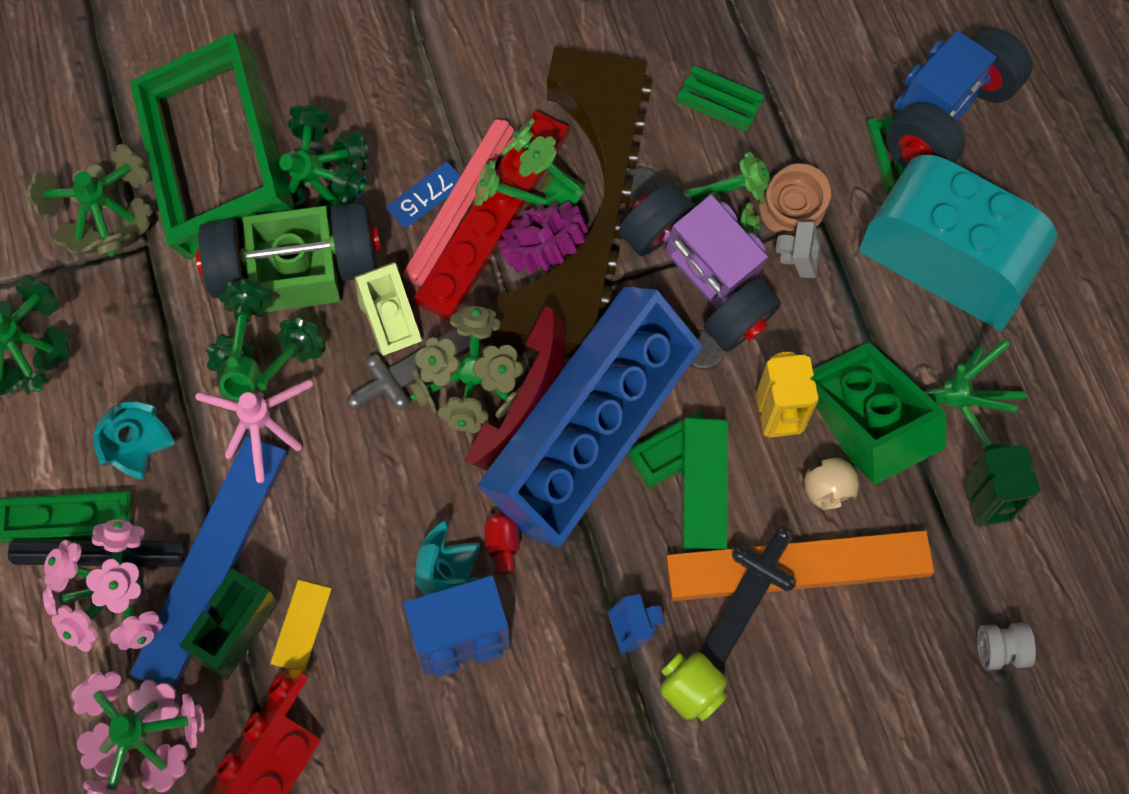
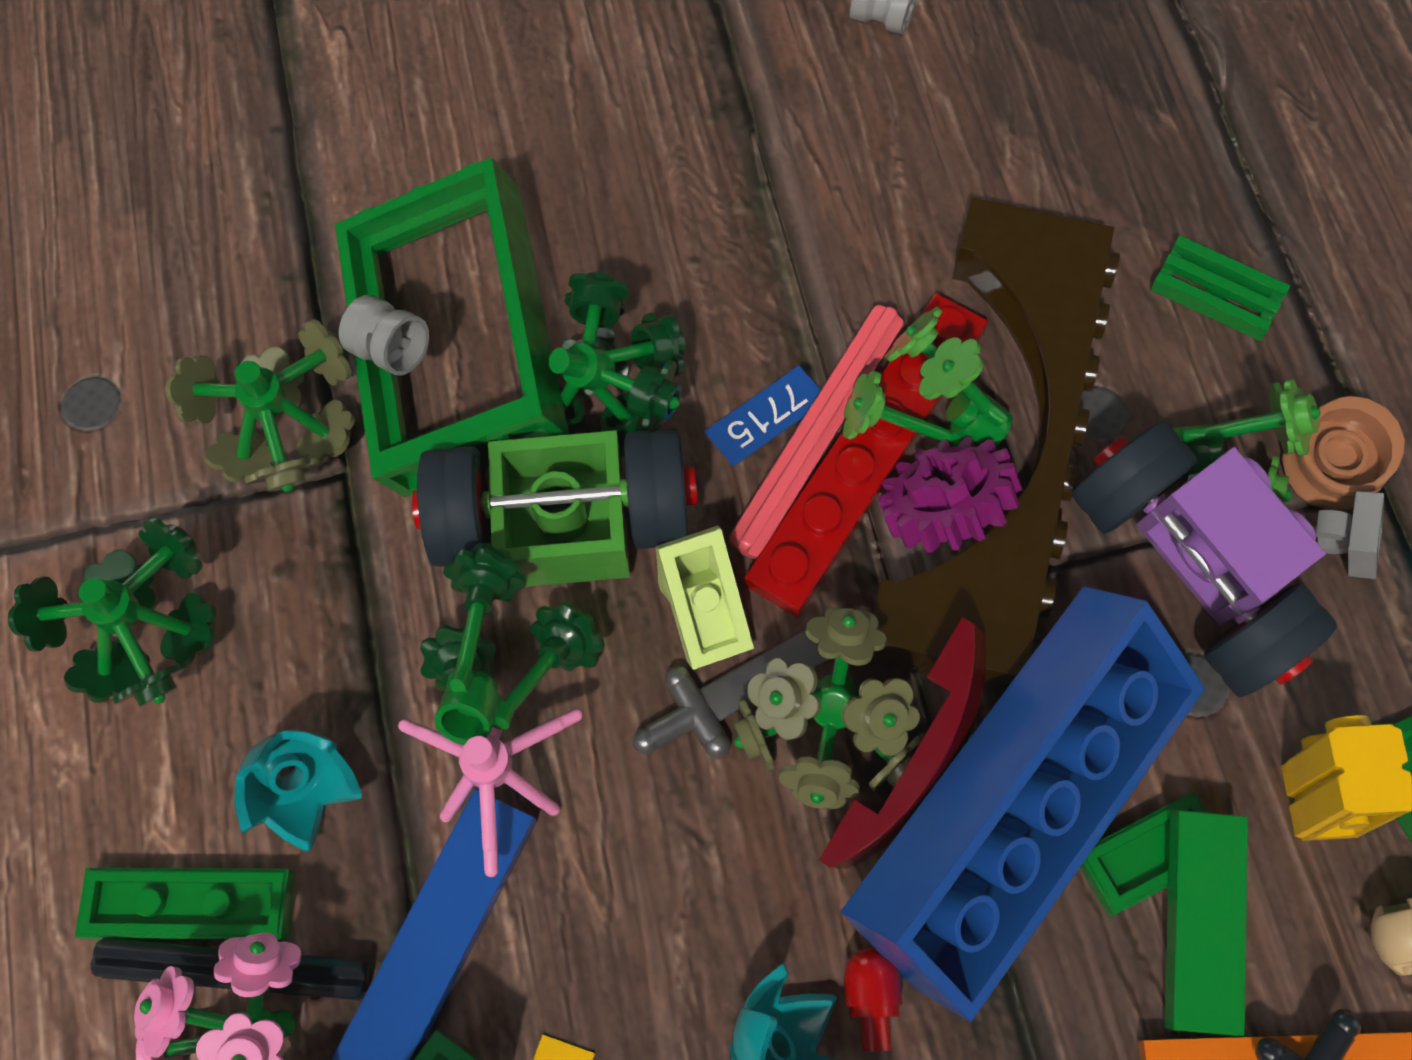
camera: 10 degrees right, 0 degrees up
none -> light grey wheel [339,295,429,375]

